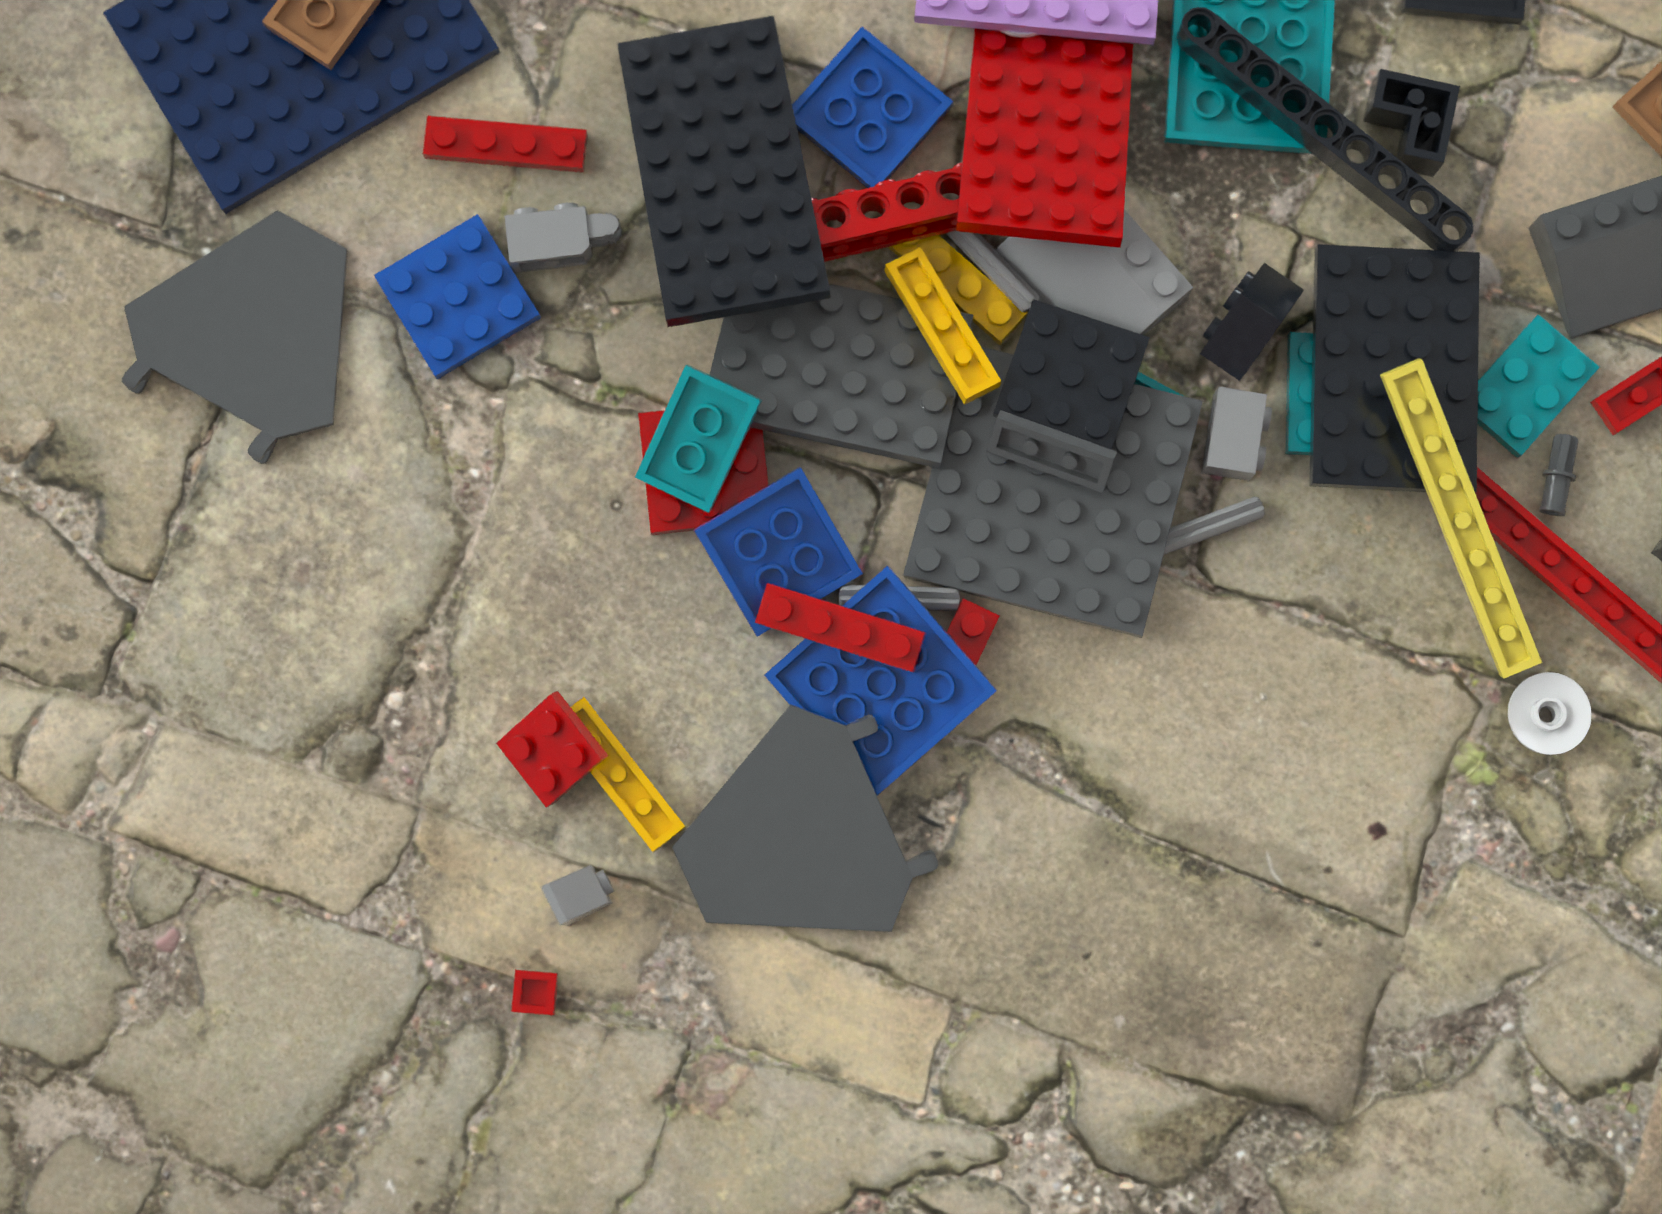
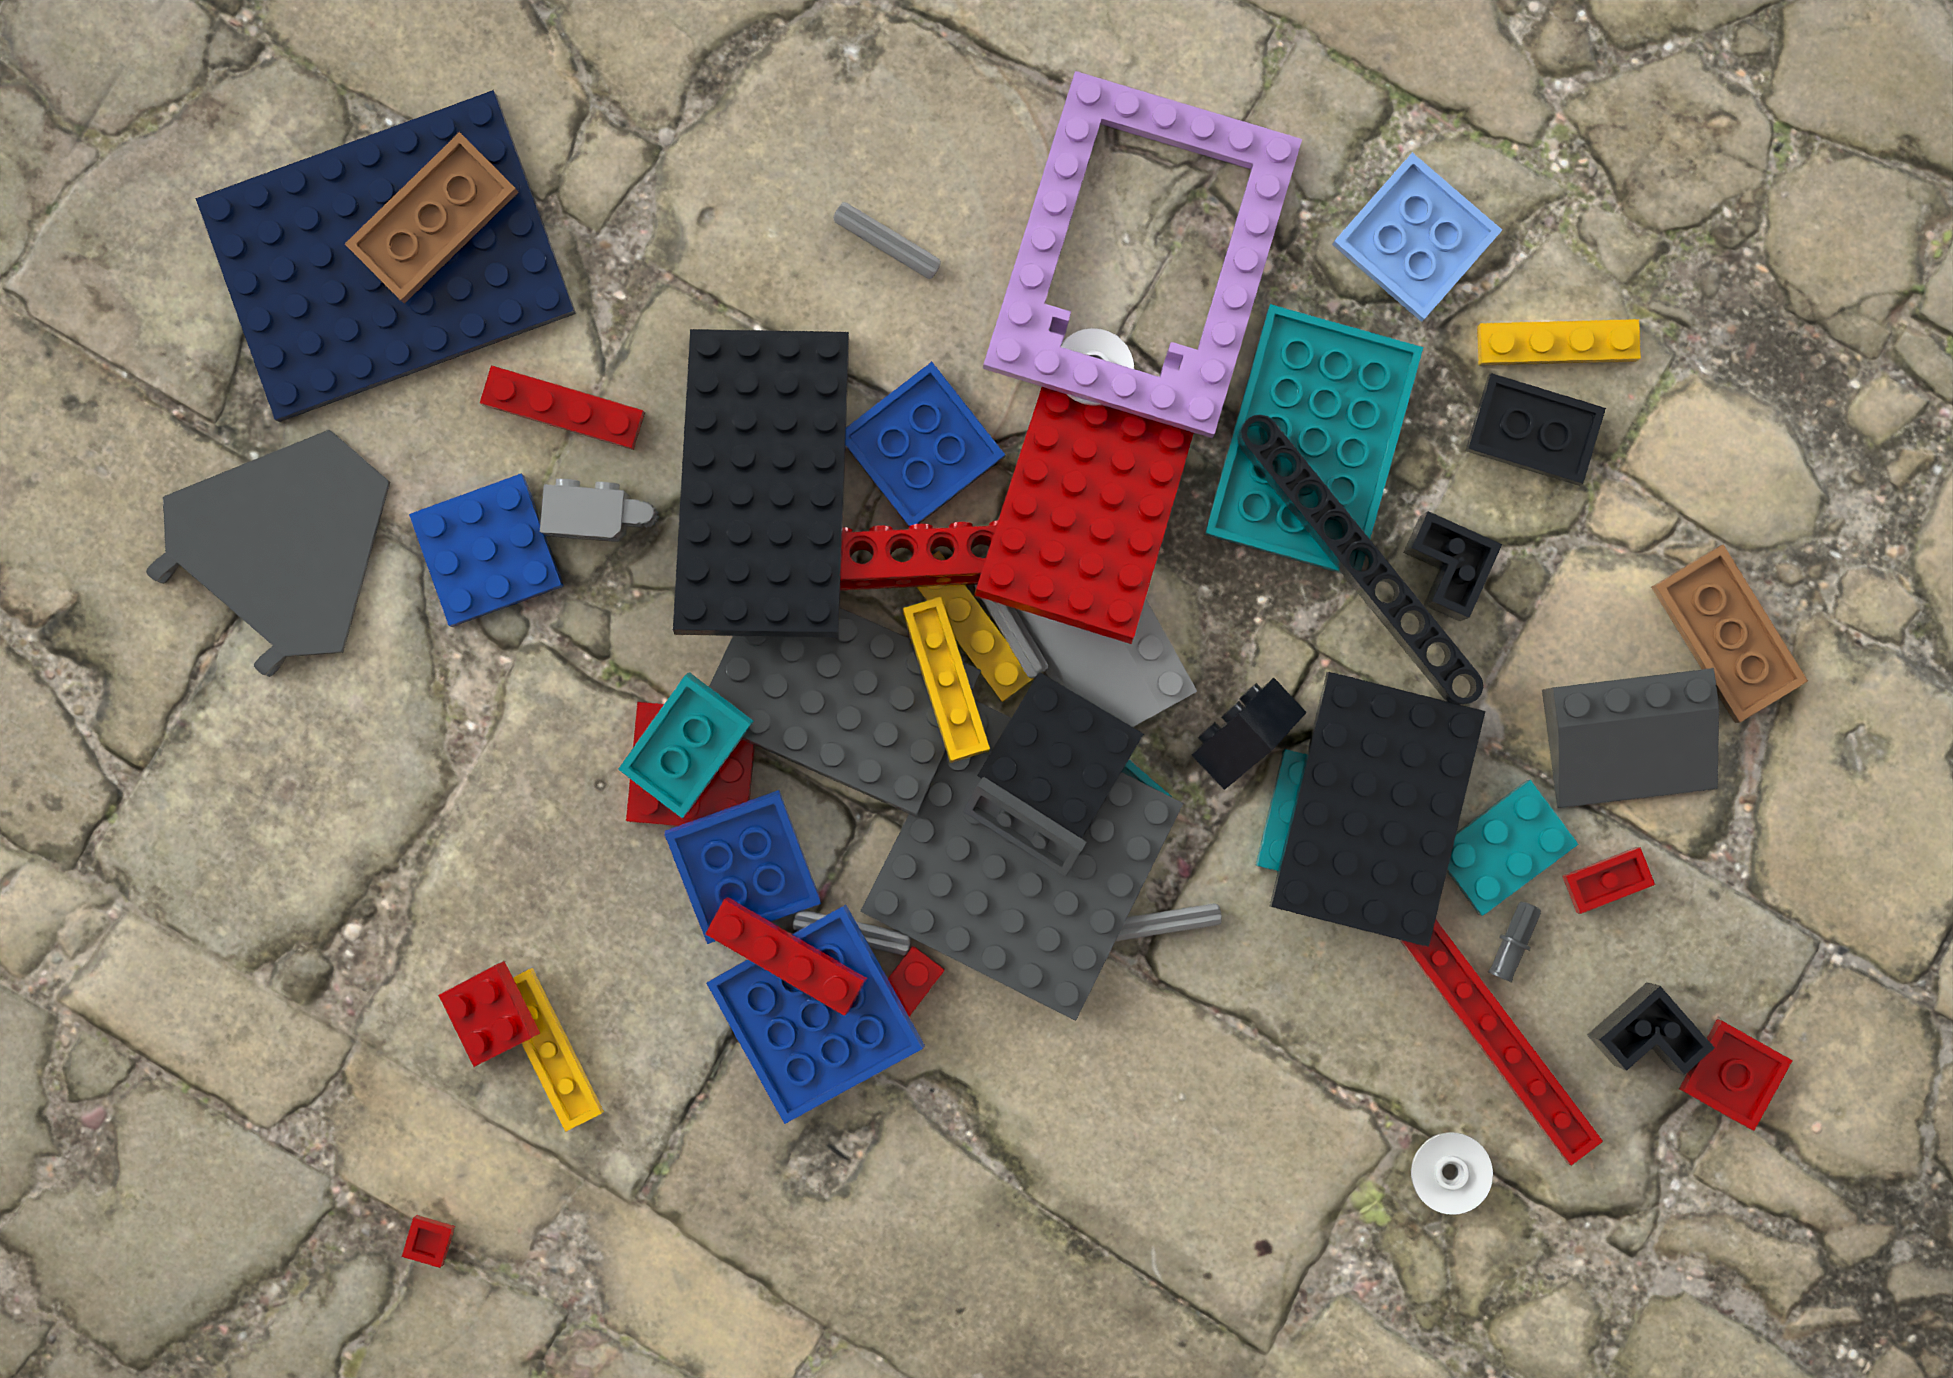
camera: 15 degrees right, 5 degrees up
light grey slope [541,865,614,926] -> none
dark grey flag [672,704,938,932] -> none
light grey brick [1201,387,1272,481] -> none
light yellow plate [1380,358,1542,679] -> none

